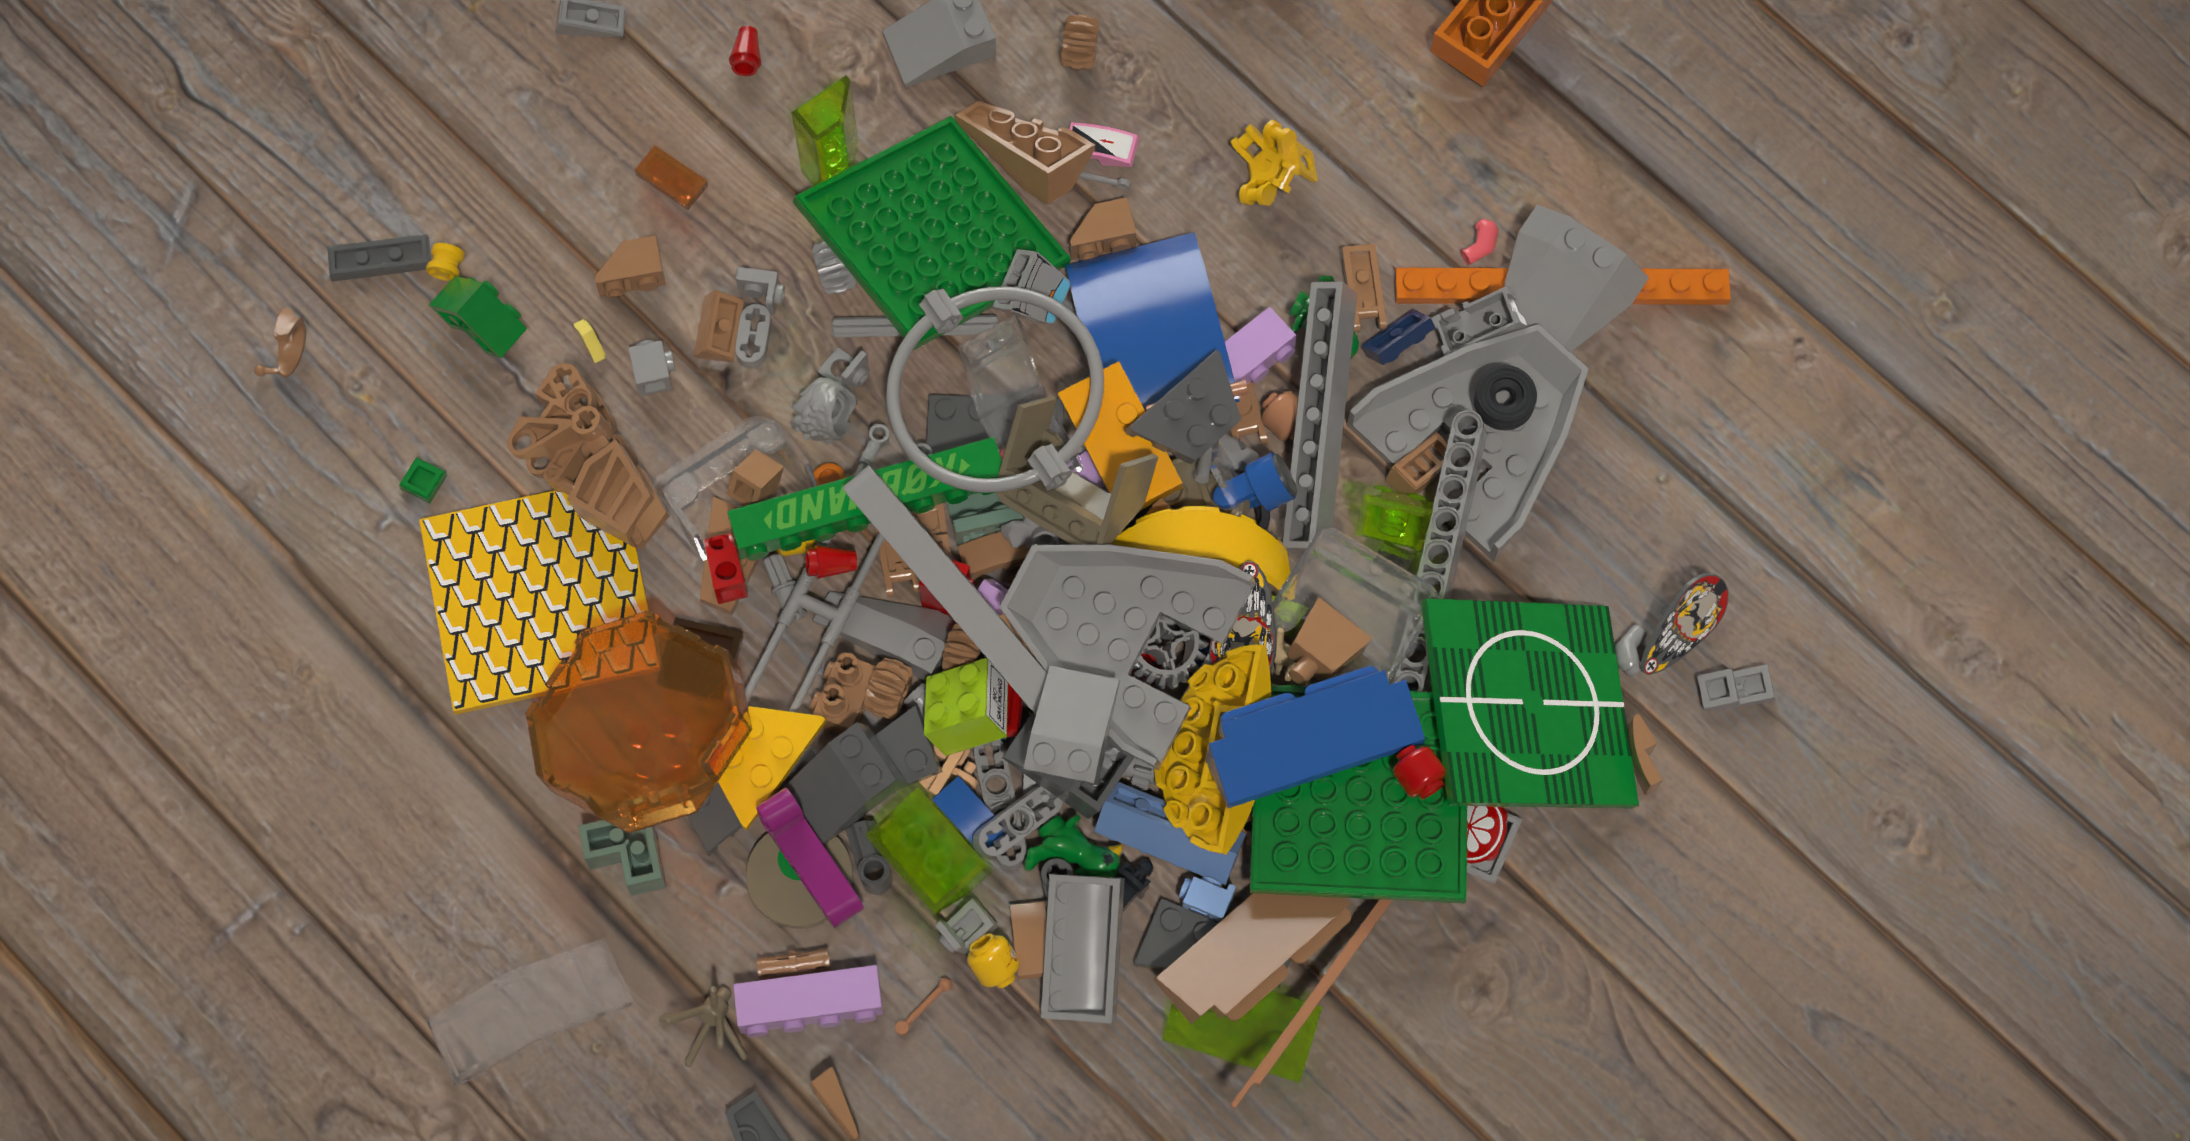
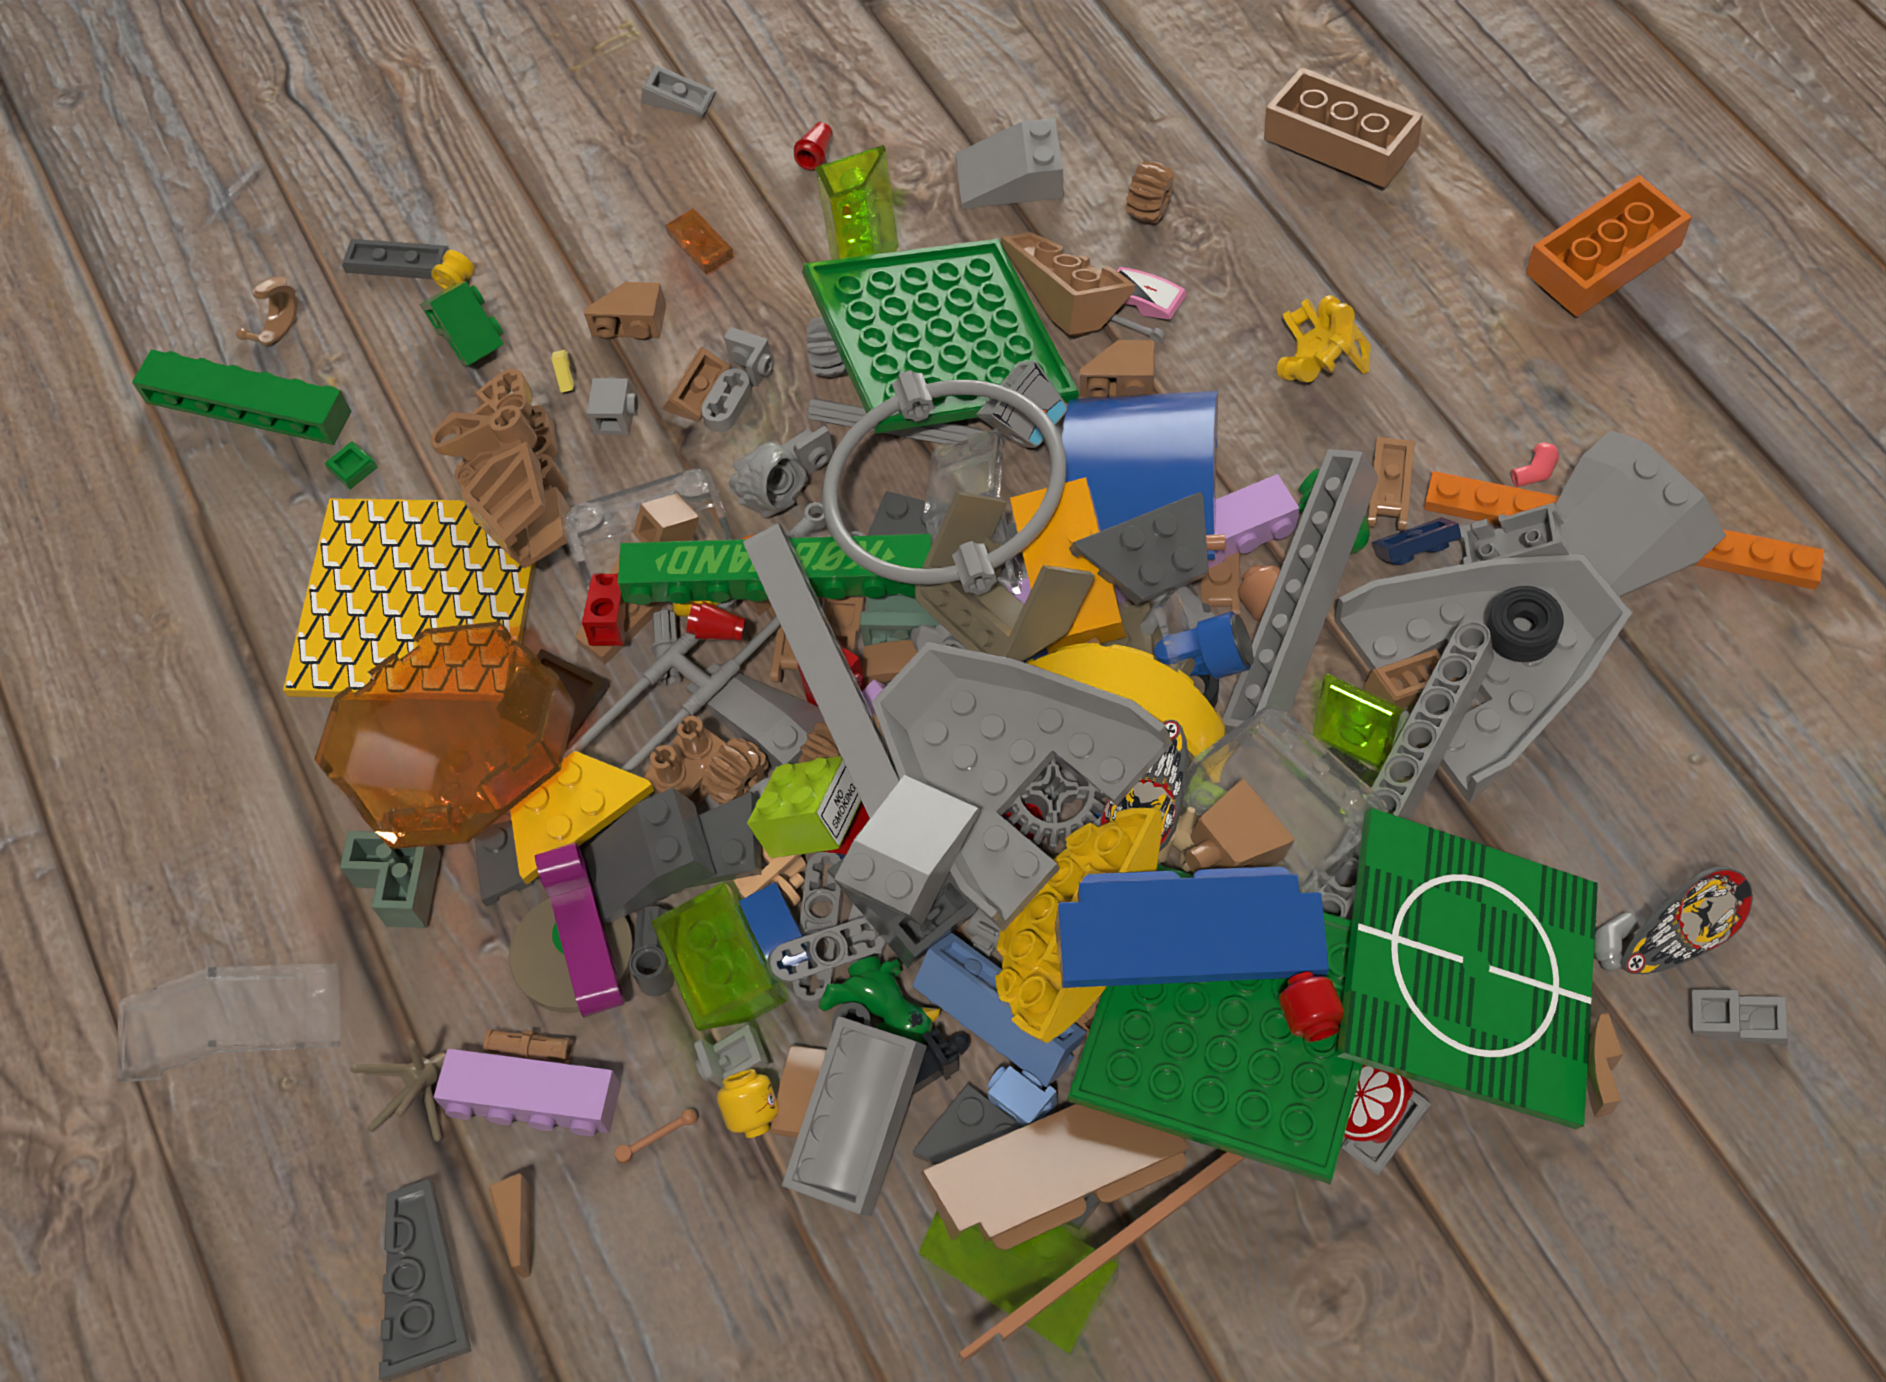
camera: 25 degrees right, 10 degrees down
none -> green brick [132,349,352,445]

